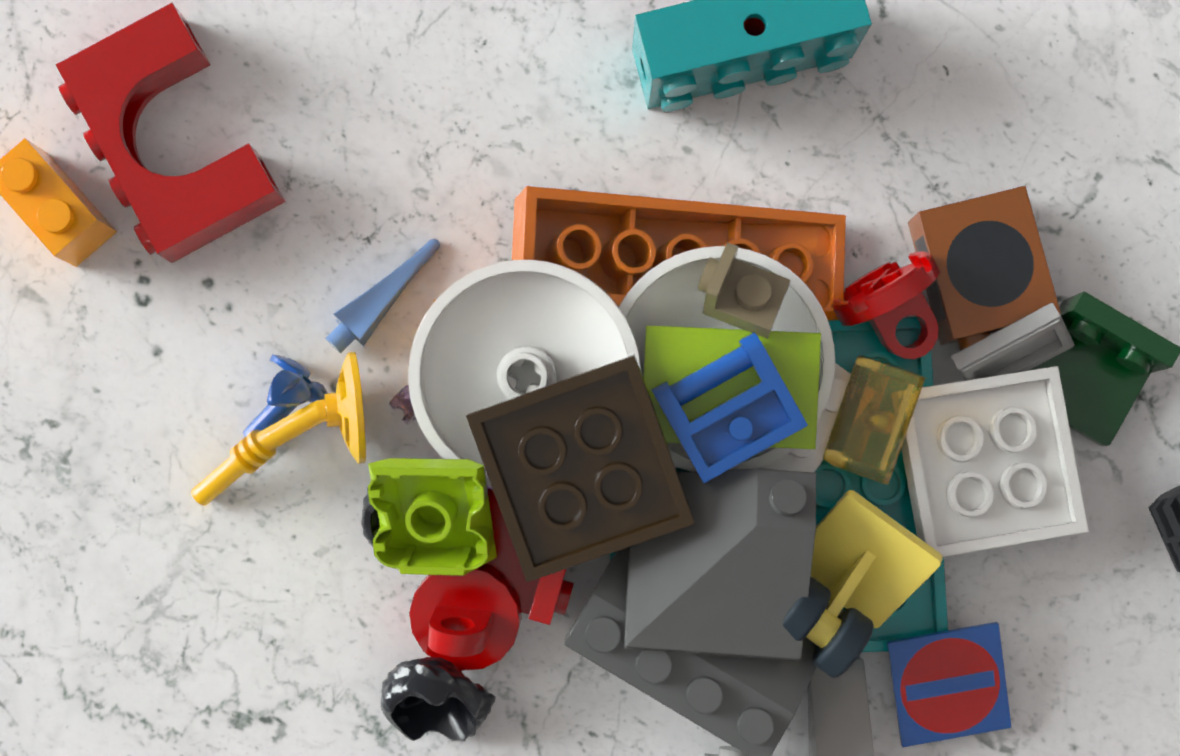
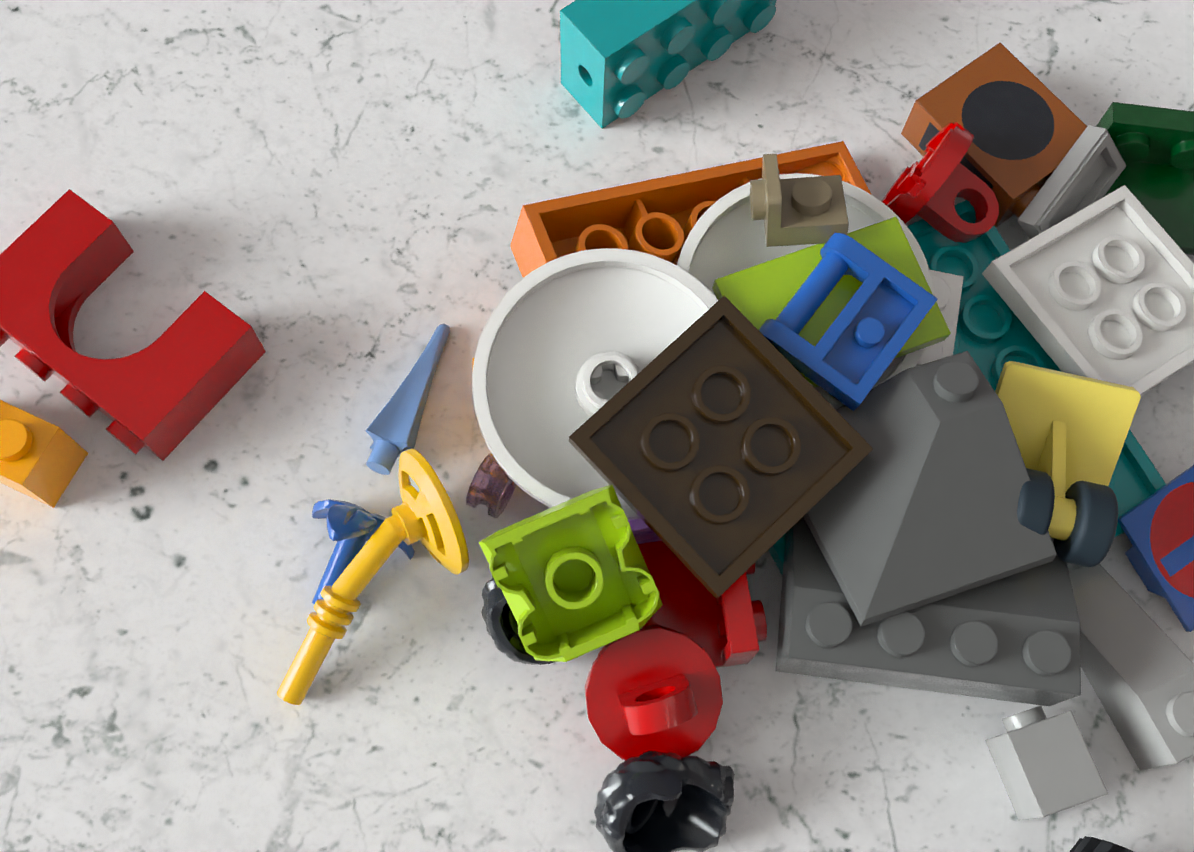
camera: 25 degrees left, 15 degrees down
clear yellow slope [823,355,926,485] -> none

